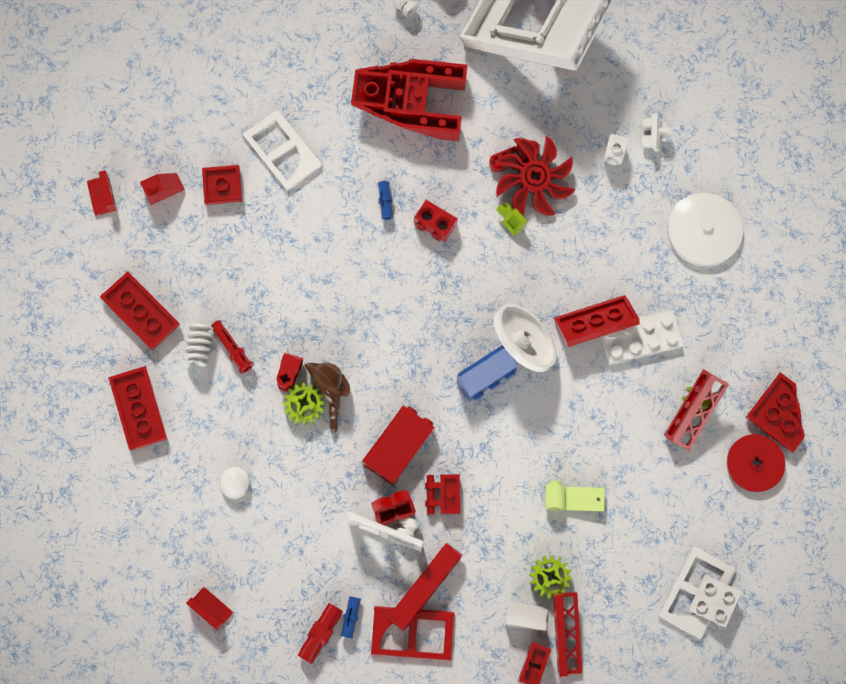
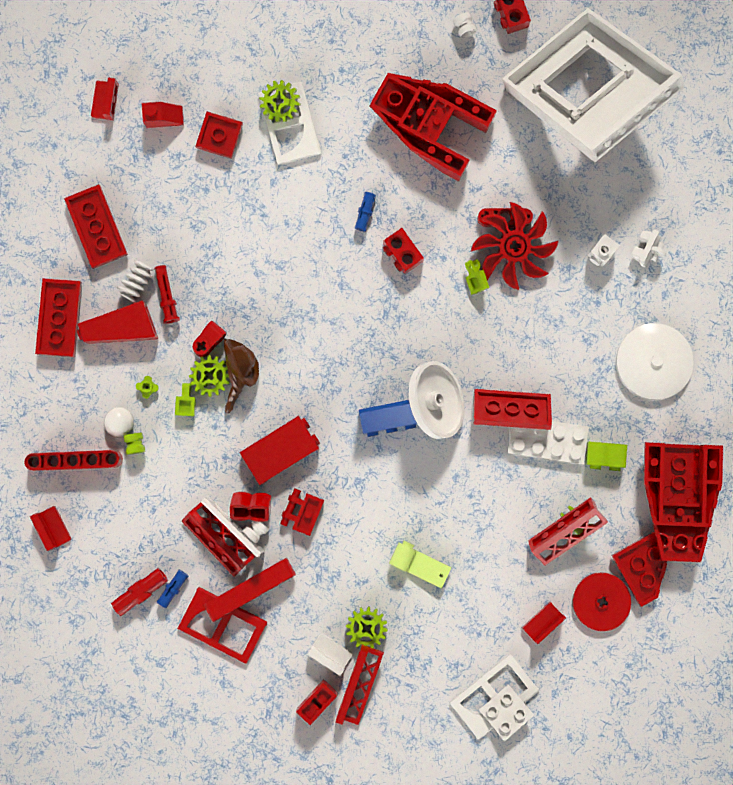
camera: 25 degrees right, 10 degrees up
none -> red beam [24,450,123,471]
none -> red slope [77,300,158,344]
none -> lime wheel [123,432,146,455]
none -> lime plate [136,376,159,399]
none -> lime plate [175,383,196,416]
none -> red fence [182,502,256,577]
none -> lime gear [259,80,301,122]
none -> red panel [522,601,566,644]
none -> lime brick [585,441,628,471]
none -> red wedge [643,442,723,562]

